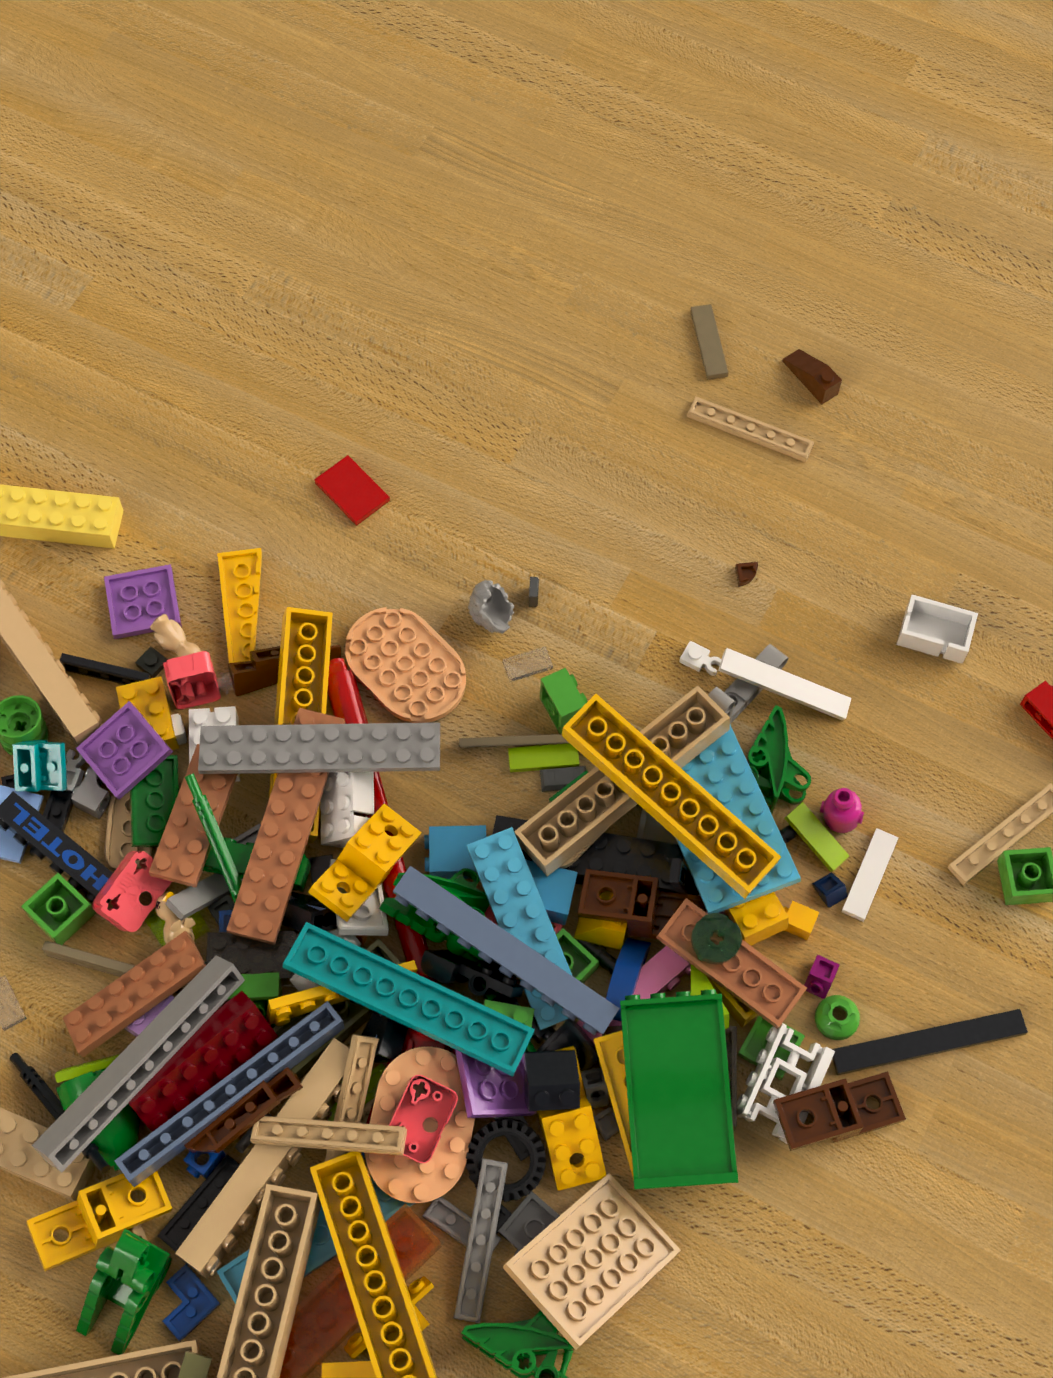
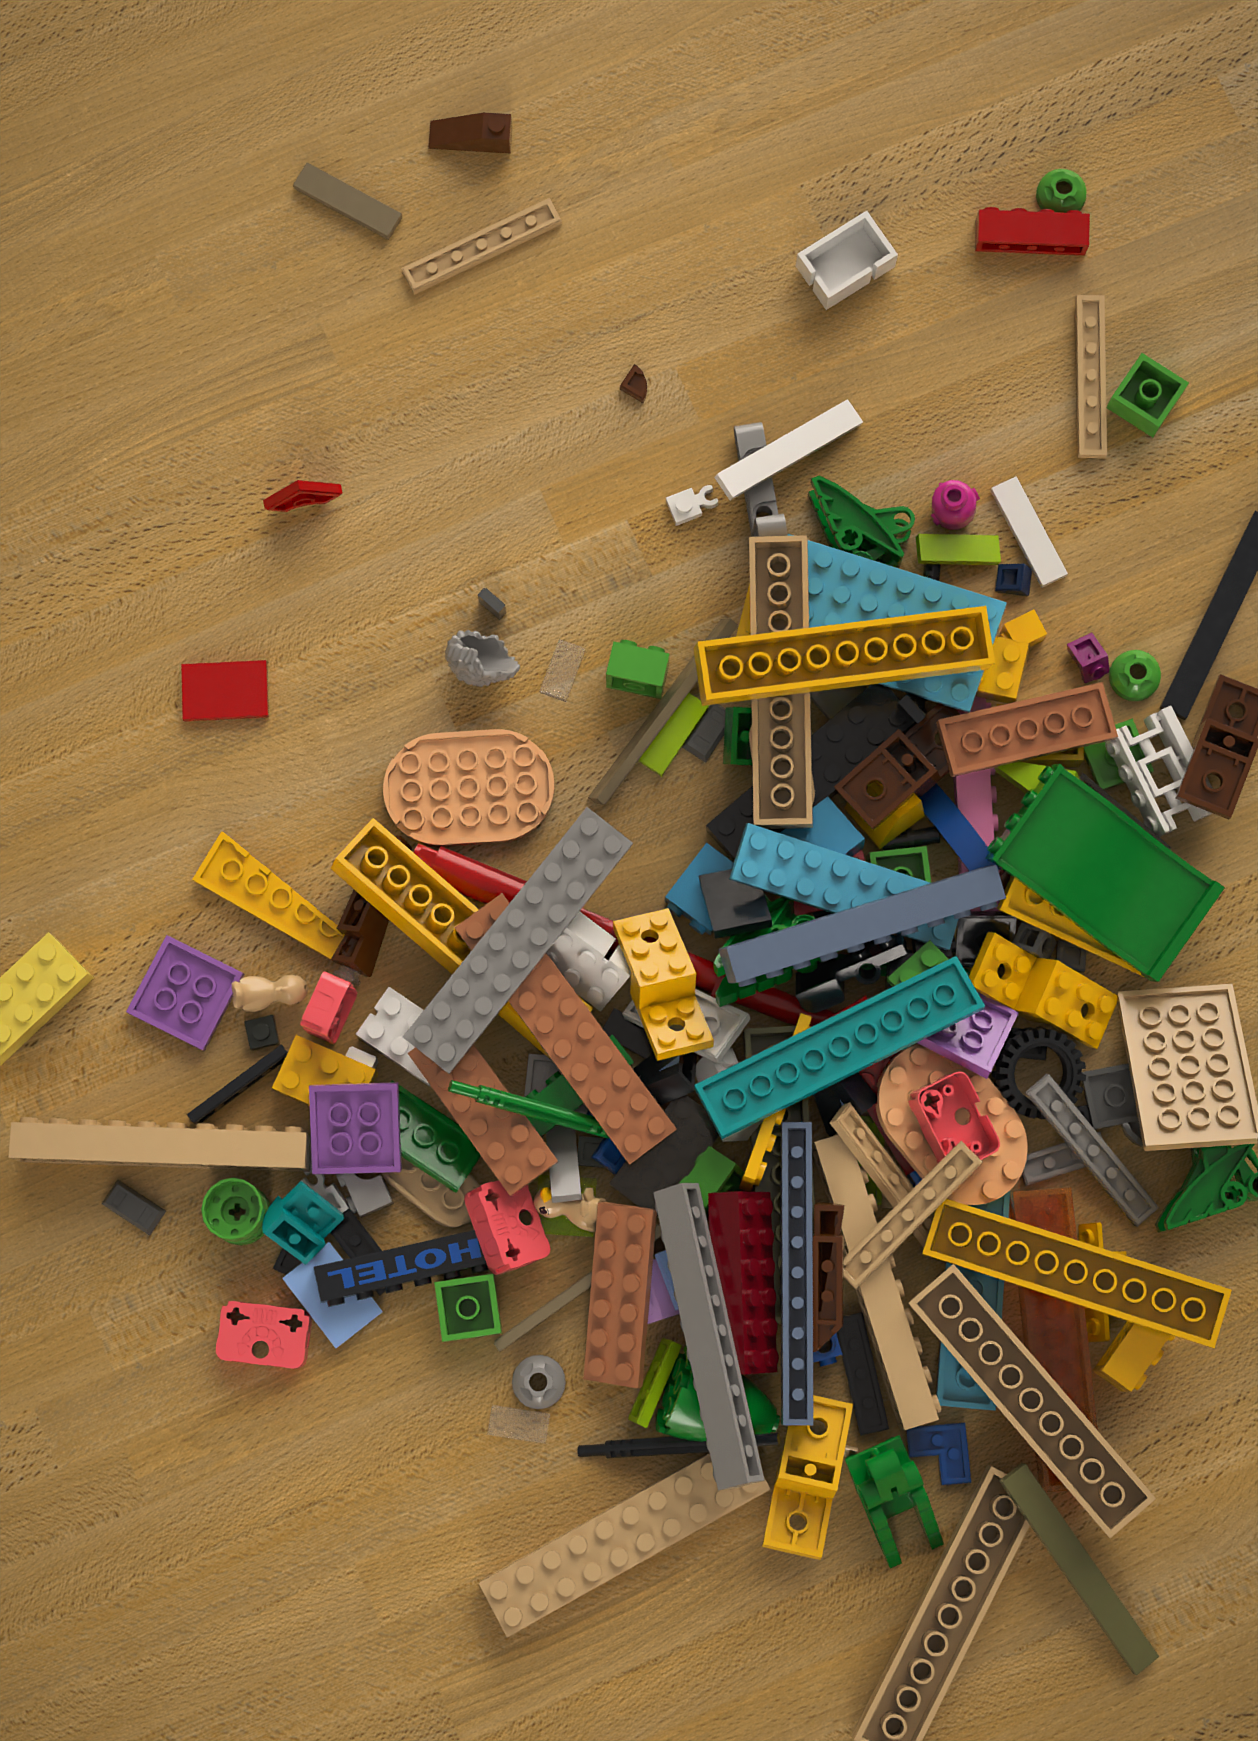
camera: 50 degrees left, 15 degrees up
black slope [524,1050,580,1111] -> none
clear green plate [691,913,742,964] -> none
none -> red tile [263,480,343,512]
none -> light grey piece [512,1355,566,1409]
none -> black tile [699,869,773,939]

